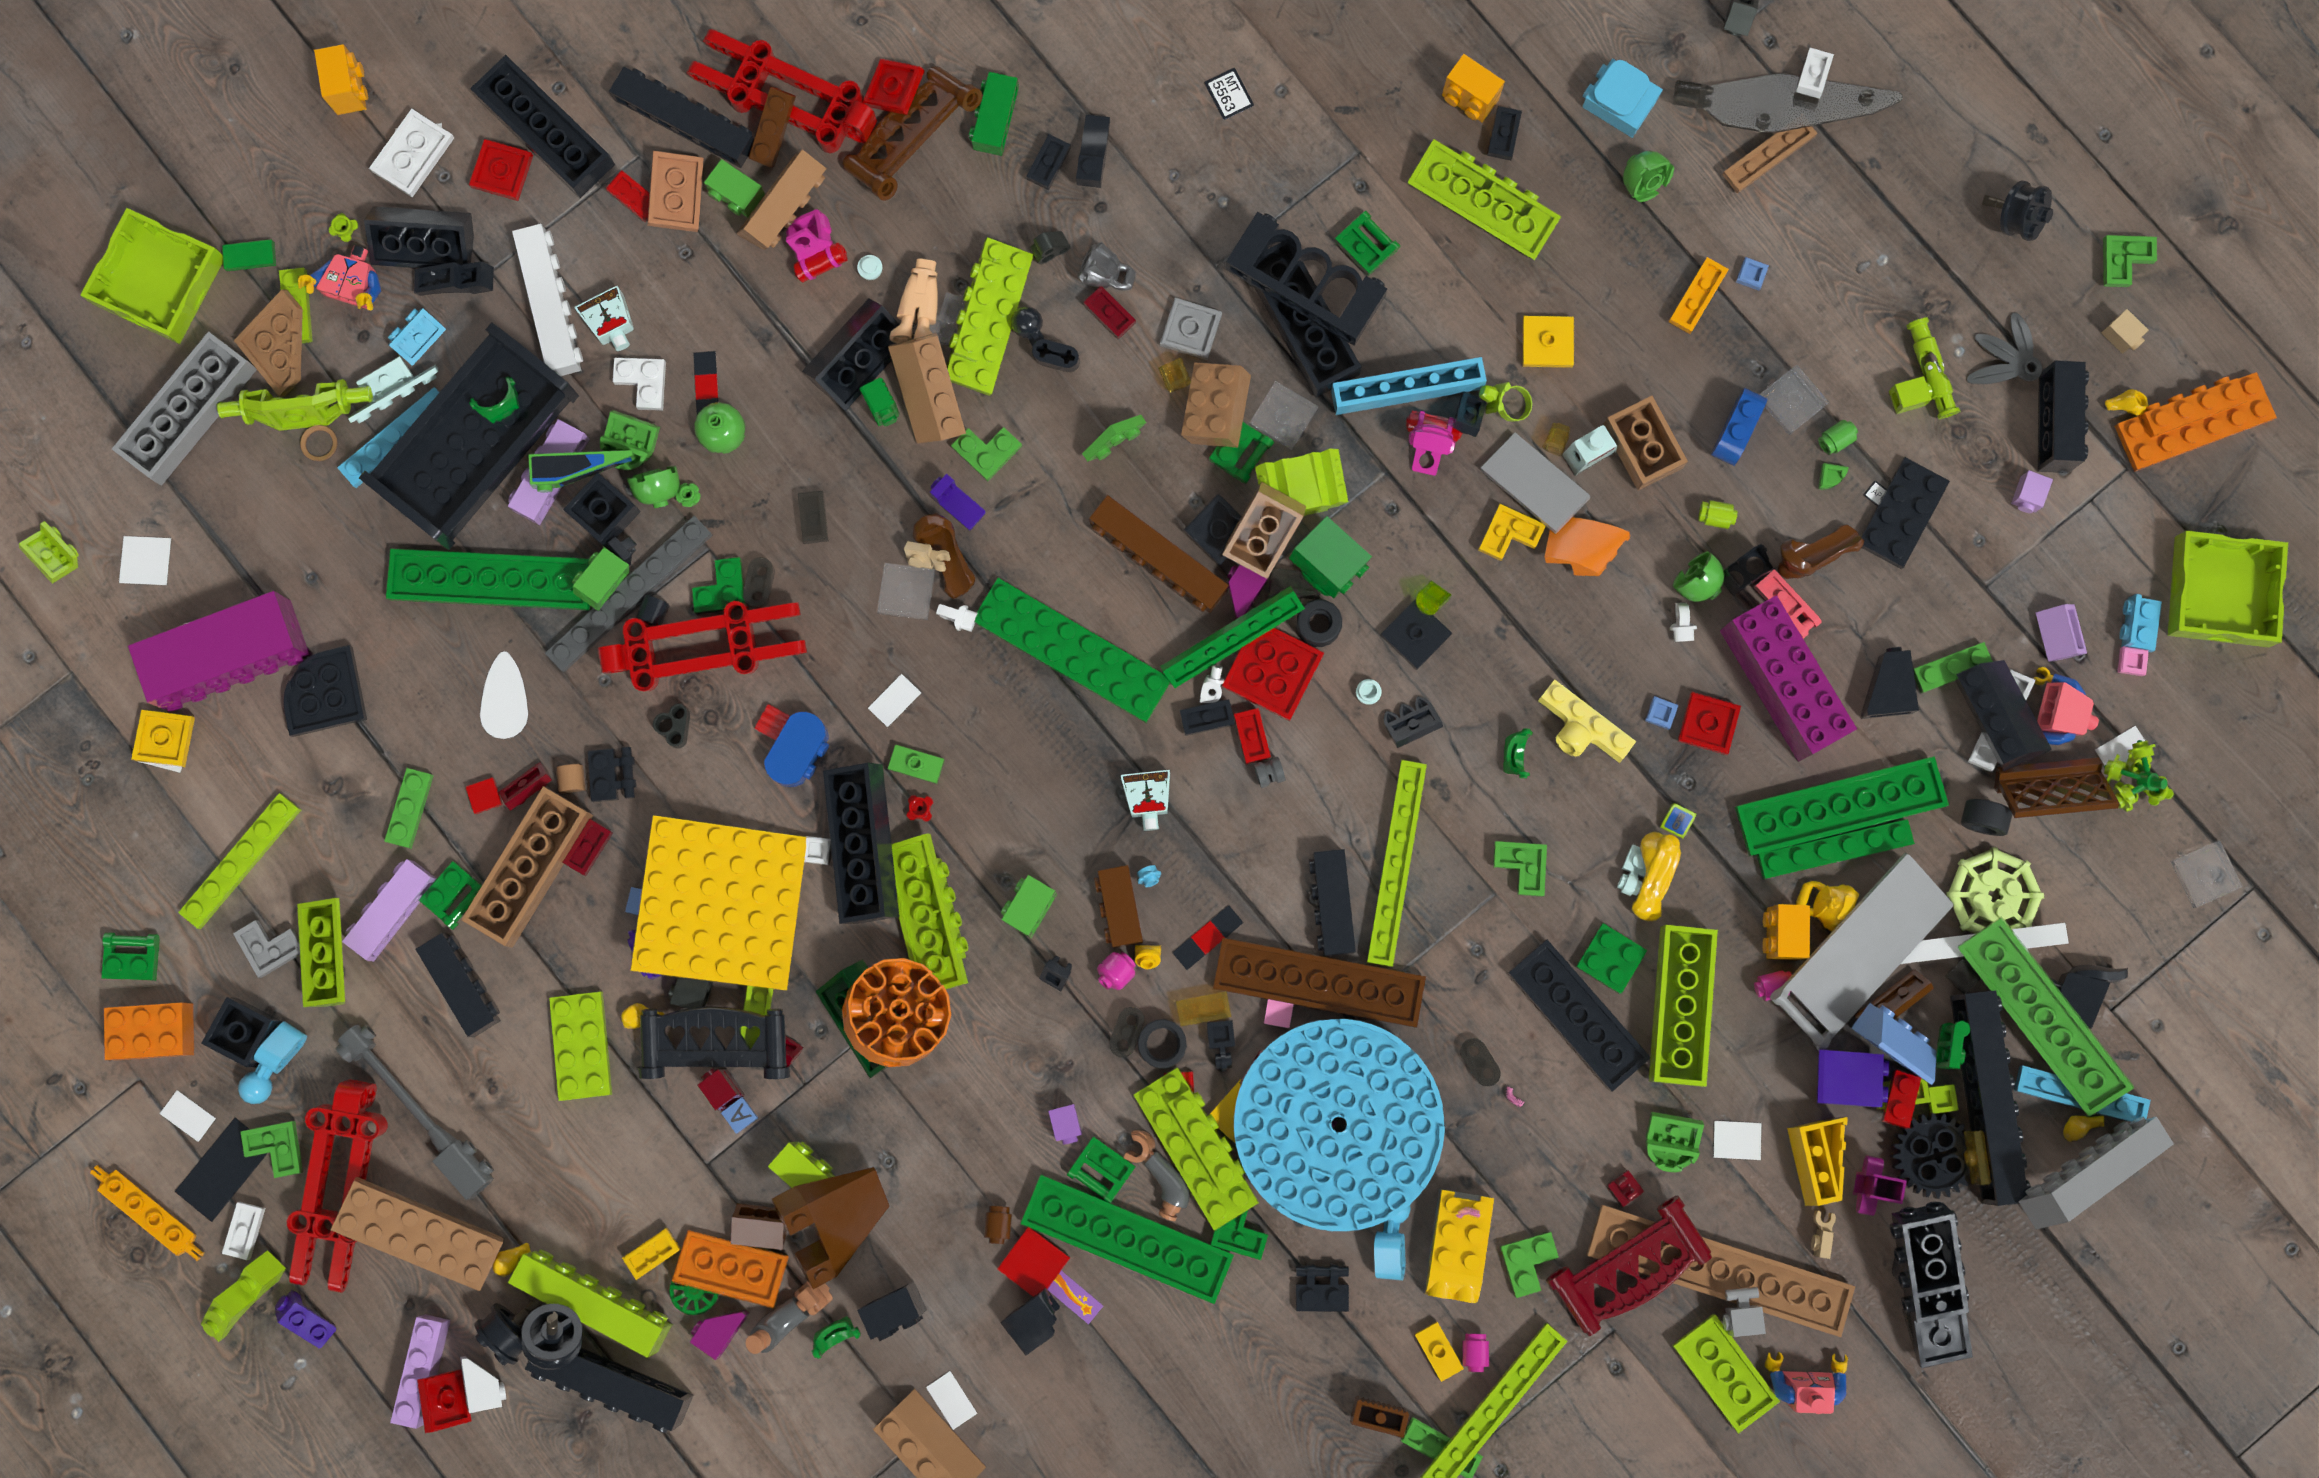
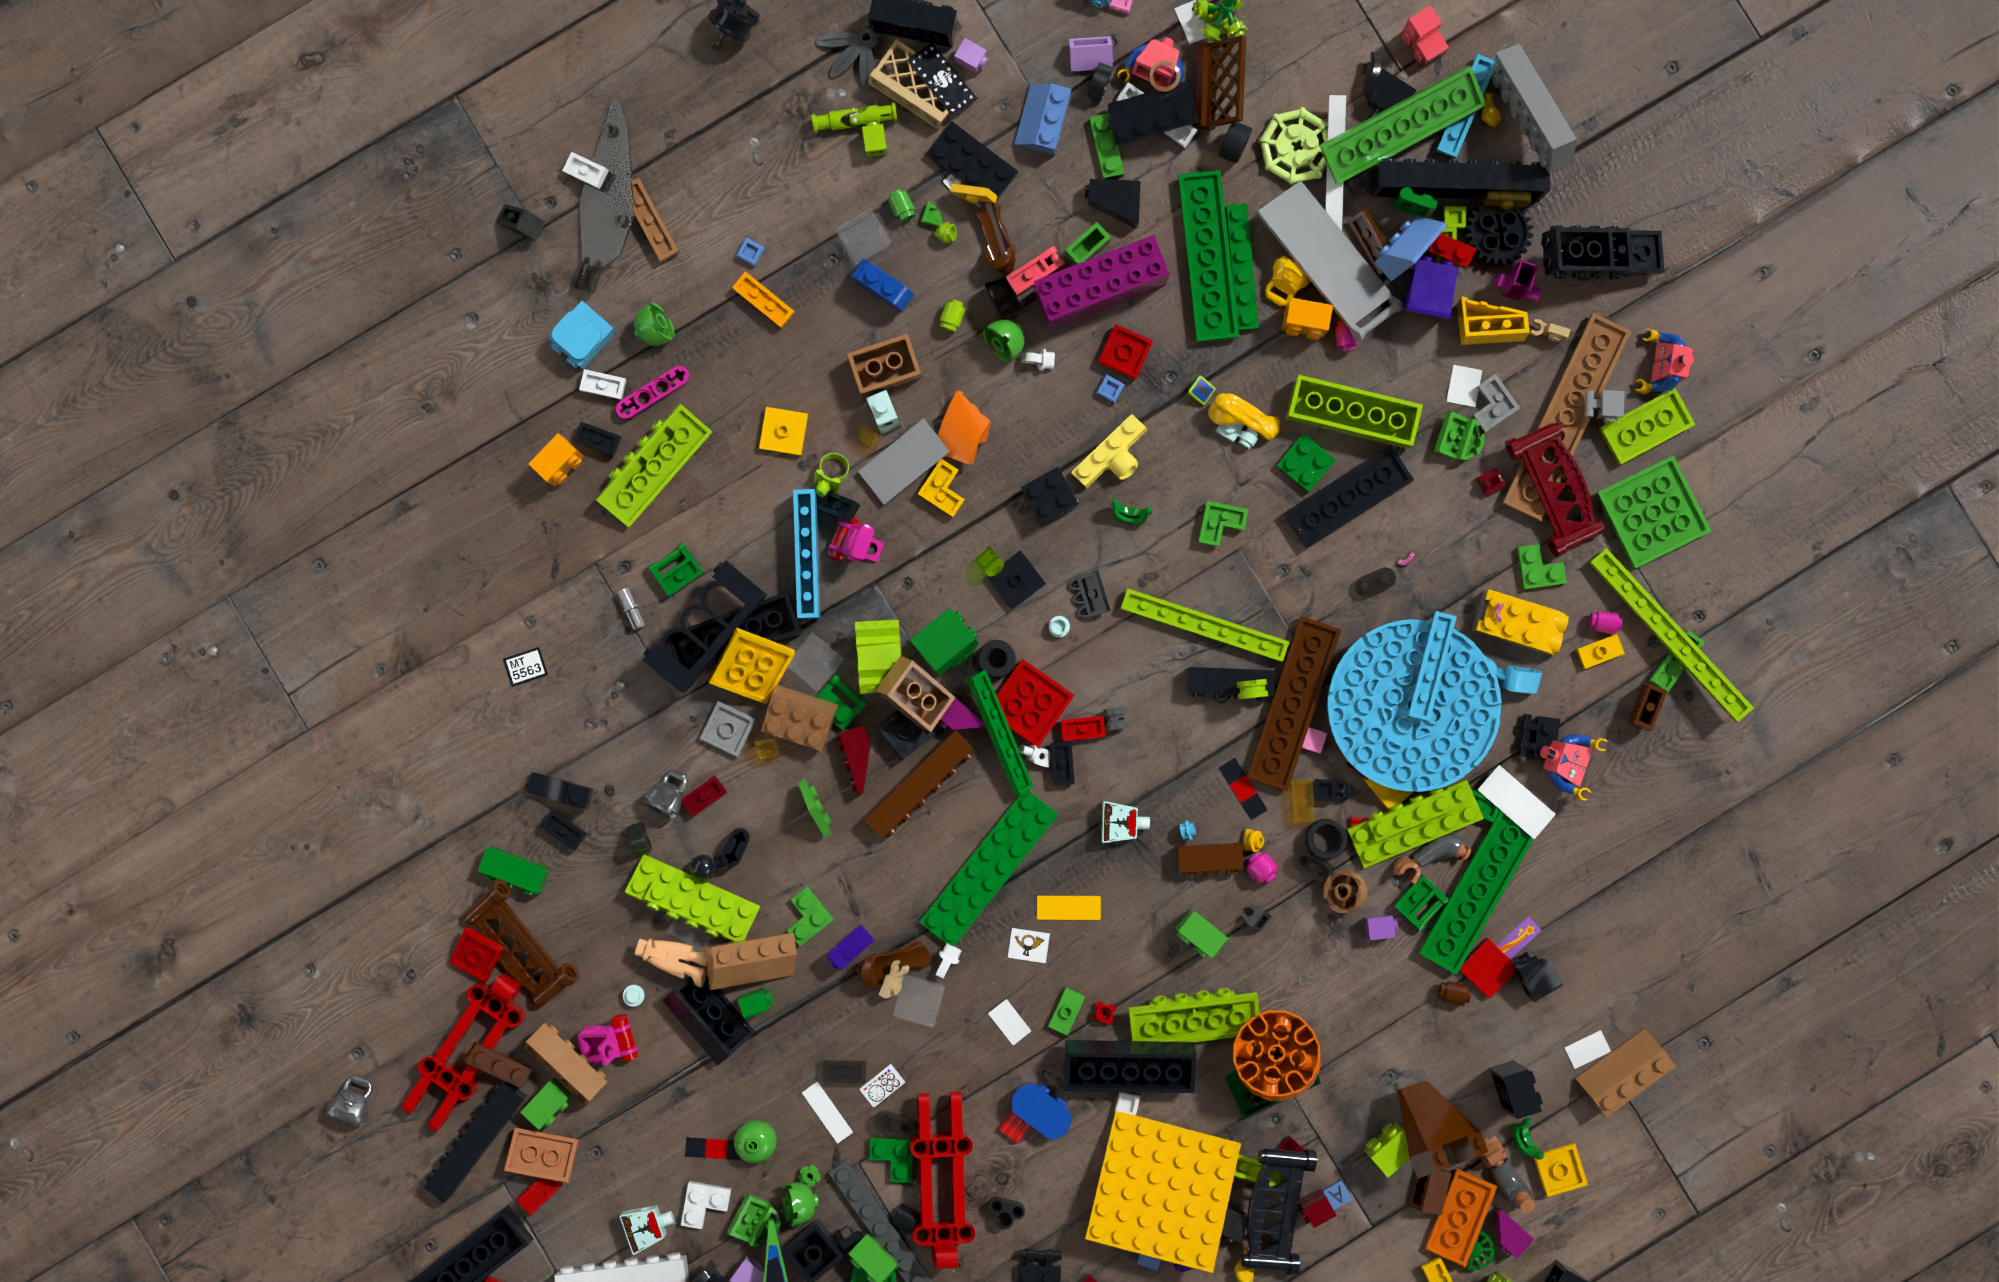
camera: 85 degrees left, 5 degrees up
none -> white plate [579,369,627,400]
none -> dark pink beam [616,366,690,420]
none -> light grey axle [616,588,645,630]
none -> yellow plate [708,628,795,704]
none -> white sticker [802,1082,853,1144]
none -> dark red slope [837,725,871,794]
none -> white sticker [859,1064,905,1108]
none -> tan fence [868,39,949,130]
none -> black sticker [907,42,978,117]
none -> lime plate [934,222,957,244]
none -> yellow plate [950,184,997,203]
none -> white sticker [1008,928,1050,963]
none -> medium blue slope [1014,83,1072,156]
none -> black brick [1021,467,1079,527]
none -> yellow sticker [1037,896,1101,920]
none -> bright green brick [1065,222,1111,265]
none -> pearl dark grey piece [1087,62,1113,102]
none -> medium nougat piece [1149,60,1180,92]
none -> lime wheel [1236,679,1268,699]
none -> medium nougat cylinder [1324,870,1368,914]
none -> coral brick [1402,6,1449,67]
none -> medium azure plate [1407,611,1457,721]
none -> light grey plate [1472,374,1520,433]
none -> white sticker [1478,765,1556,839]
none -> yellow plate [1534,1142,1588,1198]
none -> torso [1540,734,1608,801]
none -> bright green plate [1596,455,1712,569]

